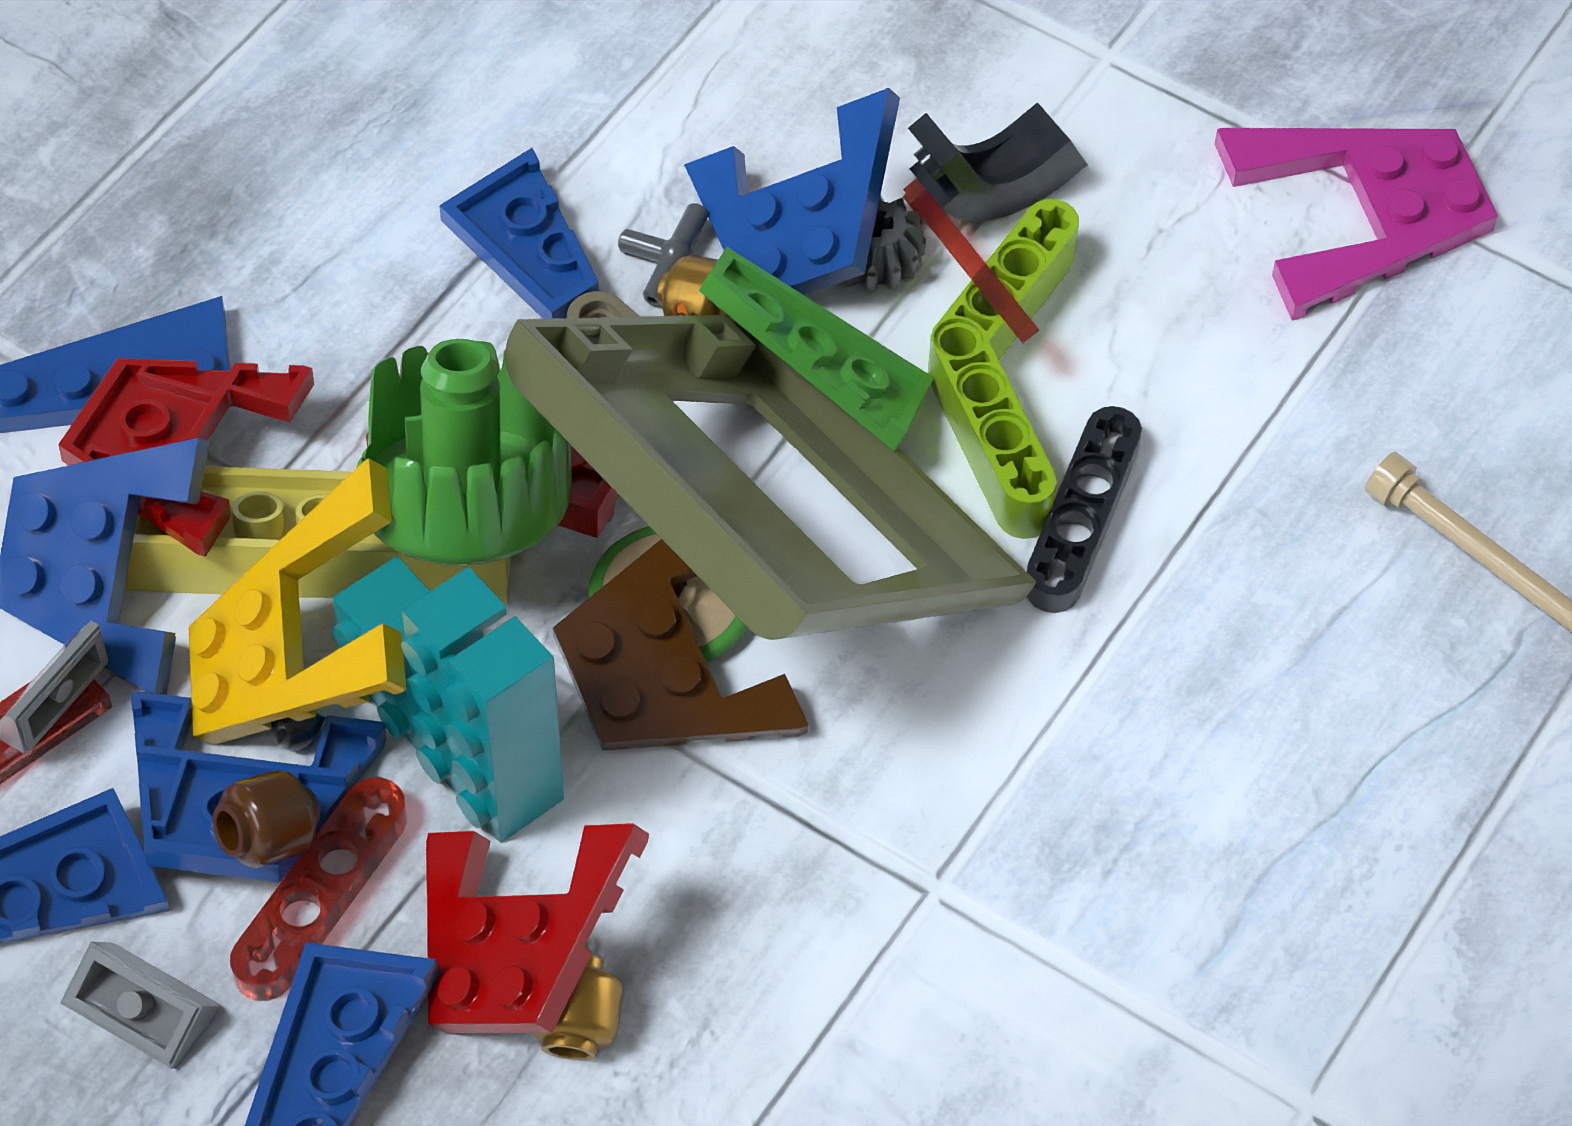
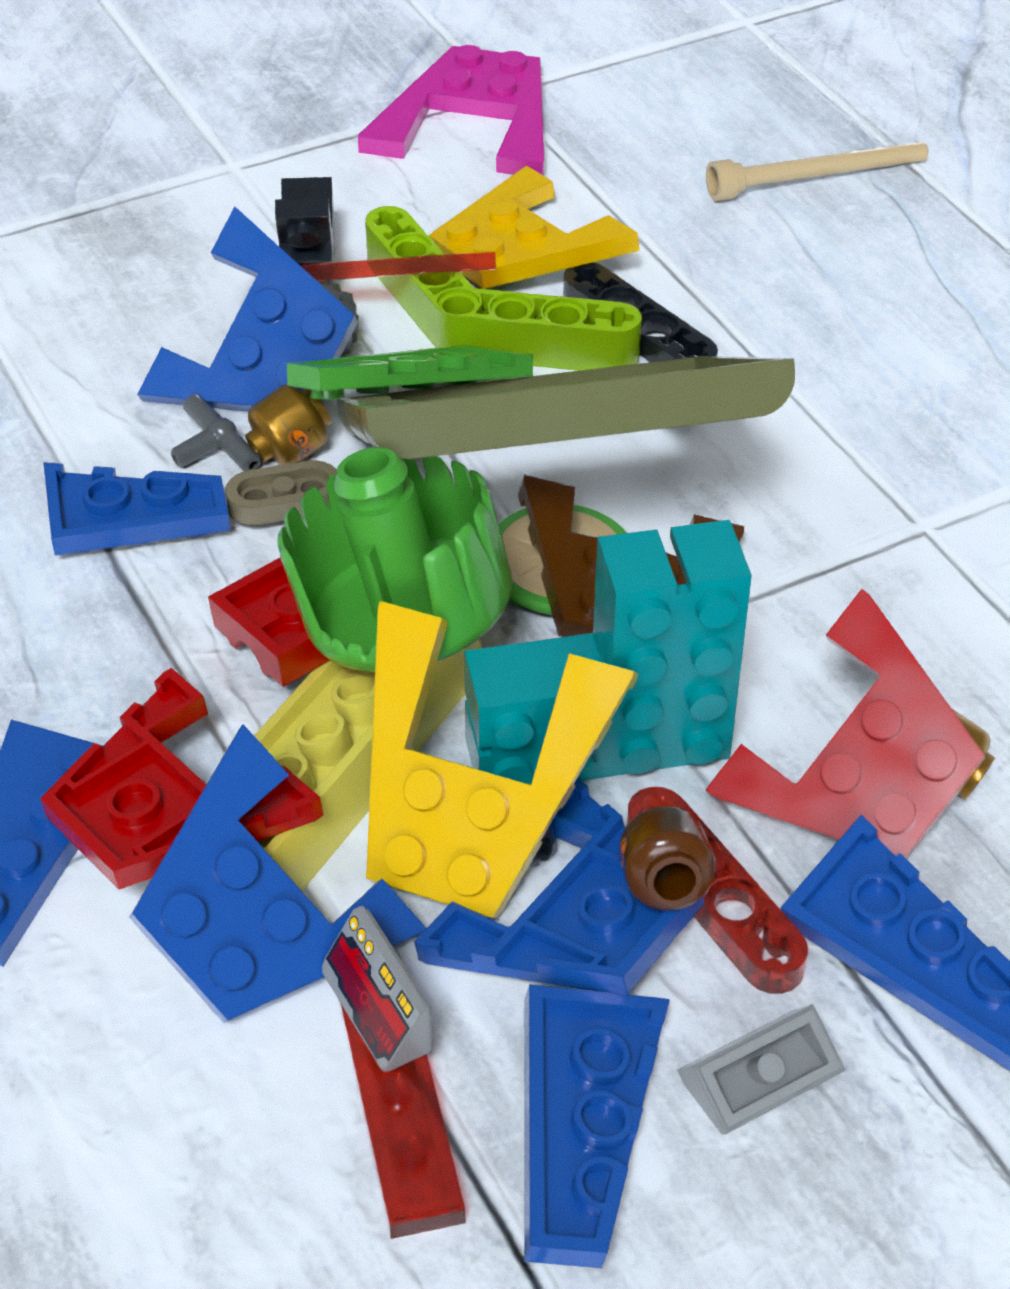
camera: 60 degrees left, 10 degrees down
none -> yellow wing [428,165,640,289]

